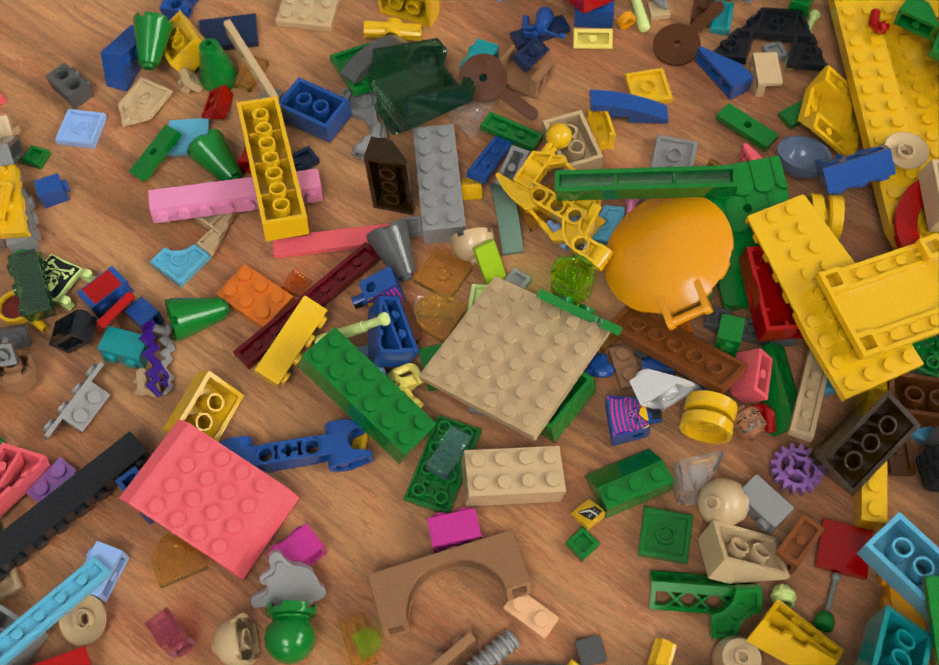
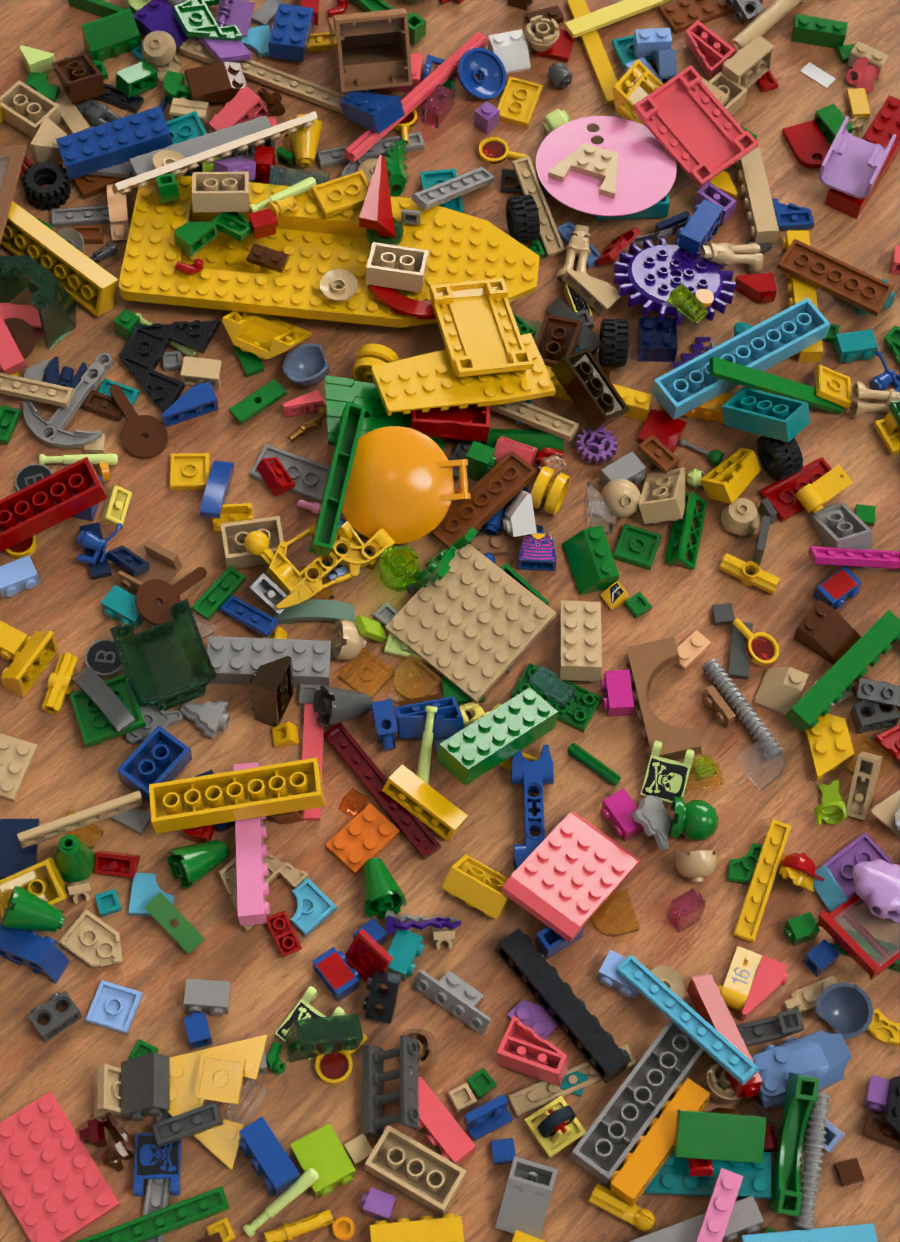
camera: 90 degrees left, 0 degrees up
green tile [709,584,762,639] -> none
blue wedge [814,144,896,195] -> none
none -> teal tile [95,889,122,917]
none -> light grey brick [183,979,231,1016]
none -> reddish brown plate [247,243,289,273]
none -> red slope [257,457,296,496]
none -> red slope [266,910,302,958]
none -> yellow slope [272,721,299,747]
none -> green axle [567,743,621,786]
none -> flag [640,740,695,803]

